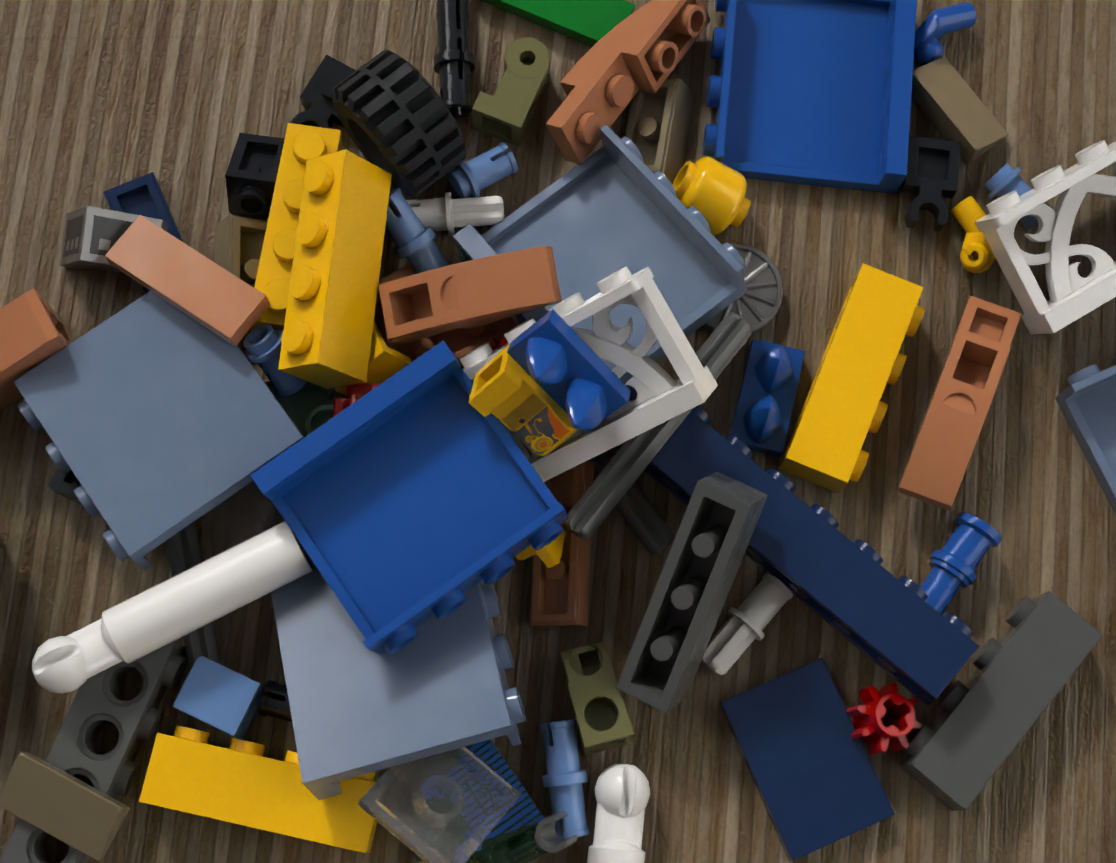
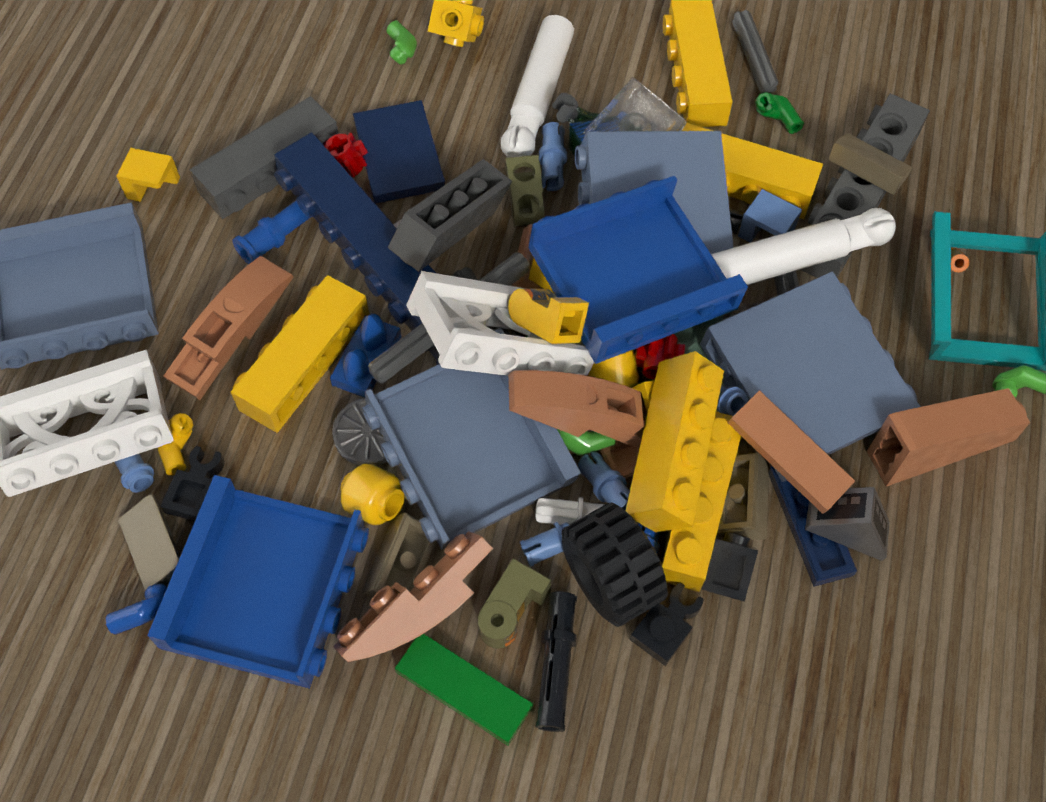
camera: 165 degrees left, 15 degrees down
blue tile [507,309,631,433] -> none

